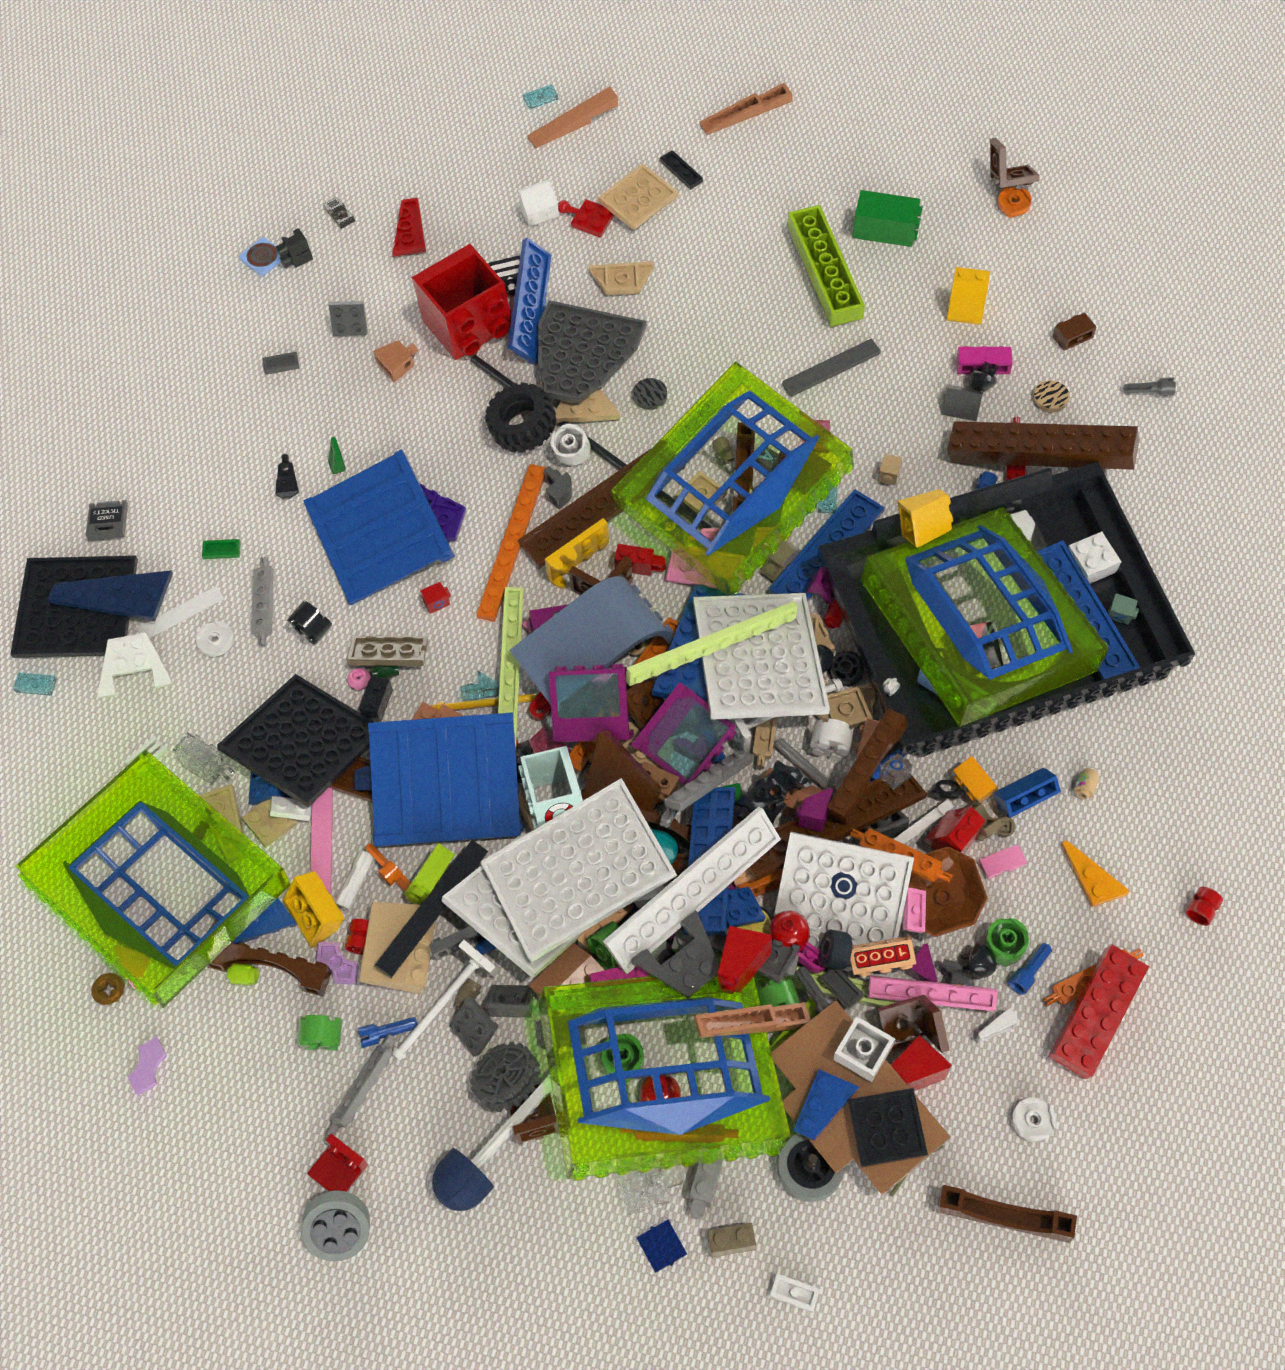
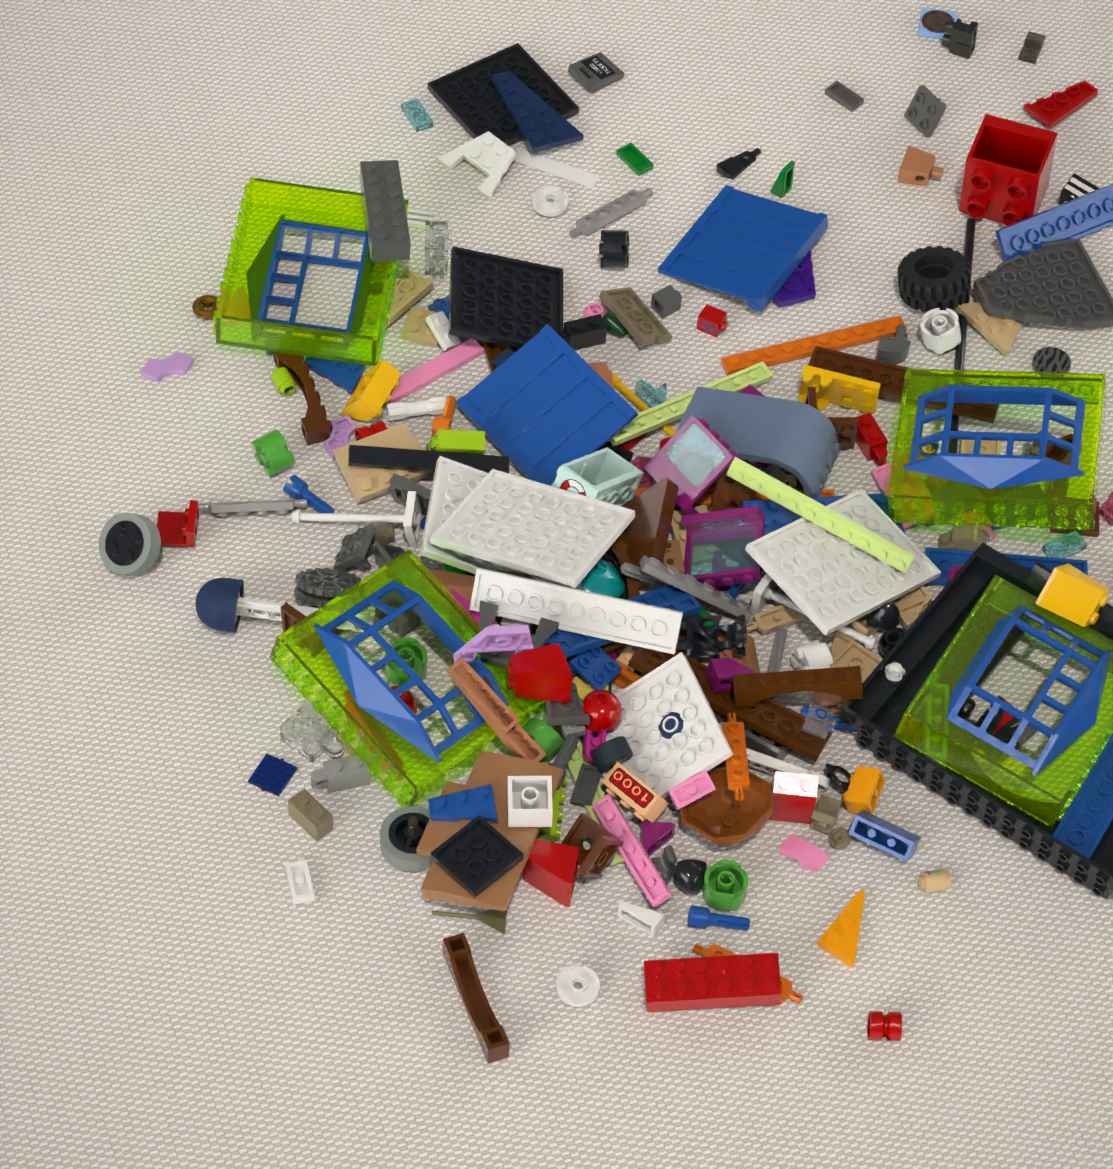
camera: 50 degrees right, 10 degrees down
none -> dark grey brick [359,160,411,262]
none -> lavender wing [453,623,534,663]
none -> dark grey brick [651,285,682,319]

